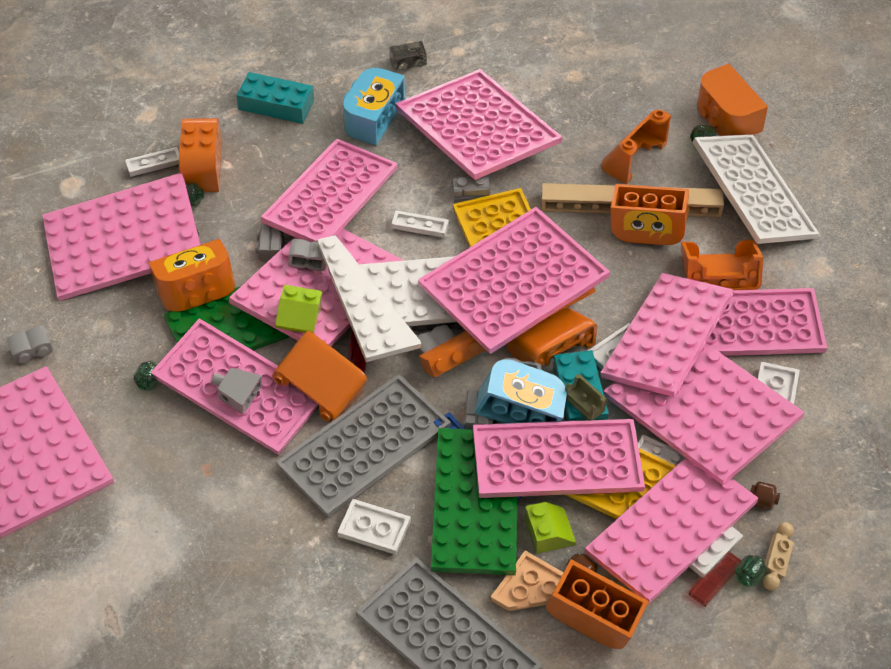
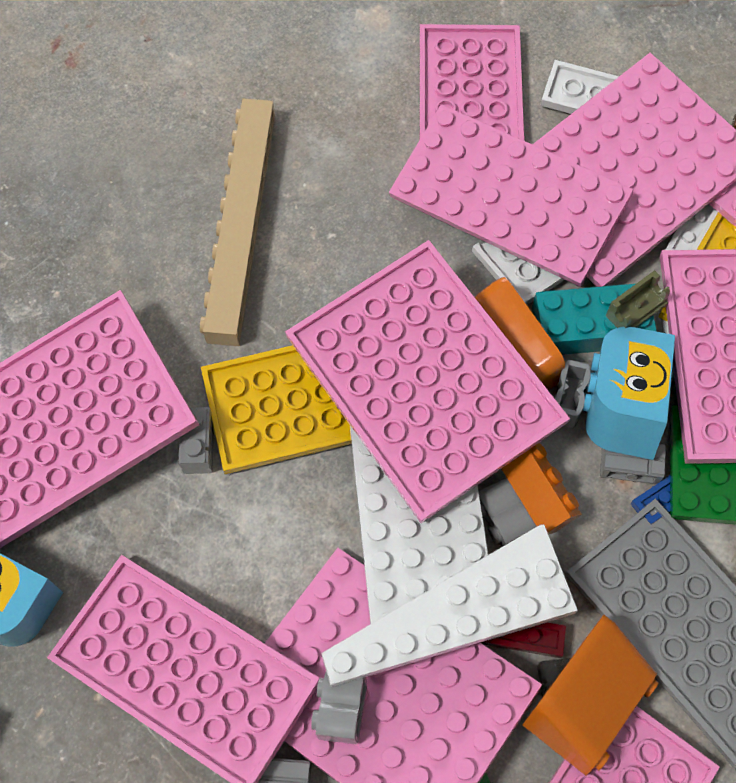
camera: 85 degrees left, 15 degrees up
lime slope [275,284,322,333] -> none
white plate [391,211,449,238] -> none
orange windscreen [601,110,671,185] -> none
orange brick [611,184,689,245] -> none
orange windscreen [681,240,764,290] -> none
clear green head [690,124,717,142] -> none
white plate [692,134,819,244] -> none
orange brick [697,63,768,136] -> none

